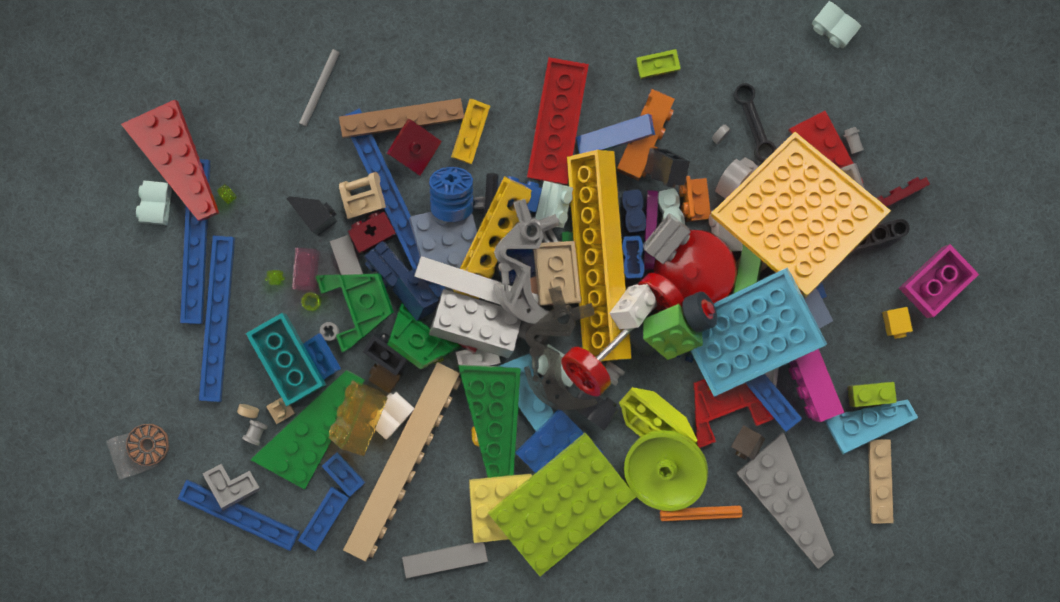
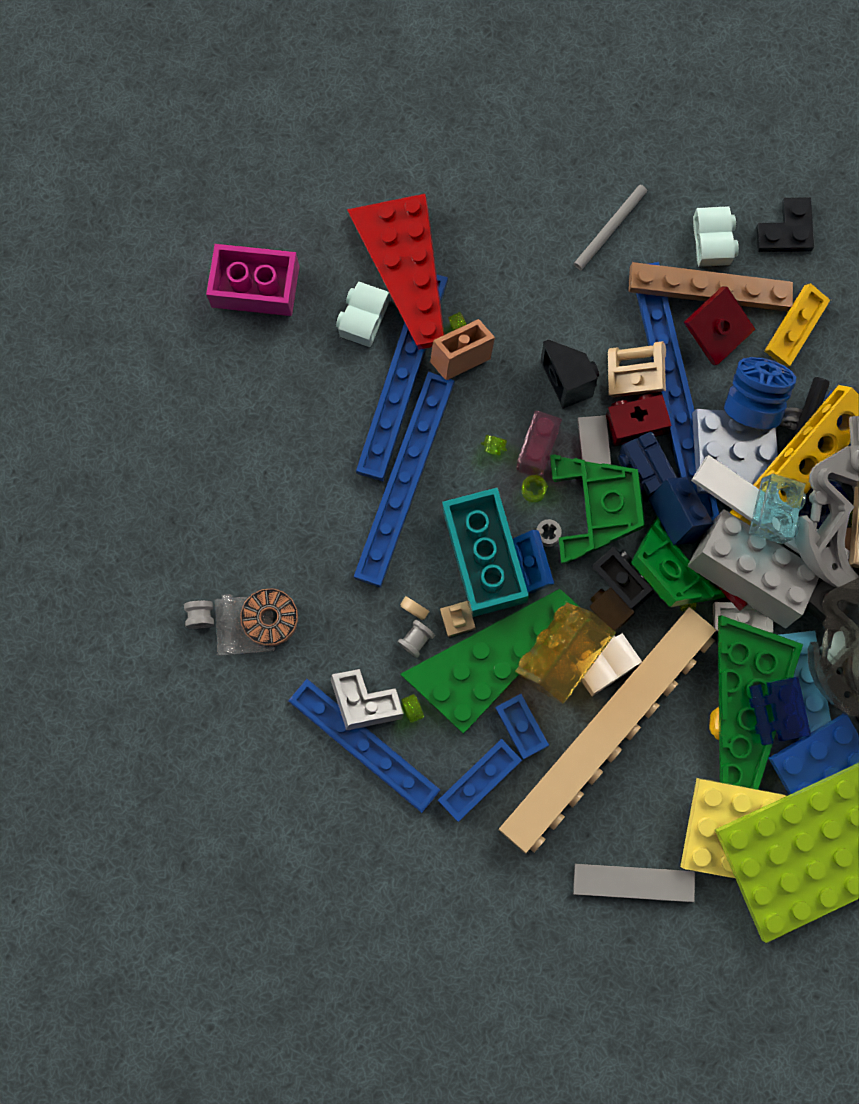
camera: 20 degrees right, 10 degrees down
none -> light grey wheel [184,600,214,629]
none -> dark pink brick [206,244,300,316]
none -> clear neon green axle [401,694,424,723]
none -> nougat brick [430,319,495,380]
none -> light aqua brick [693,207,739,267]
none -> clear light blue brick [748,473,806,544]
none -> clear blue plate [749,676,811,745]
none -> black plate [756,197,814,252]

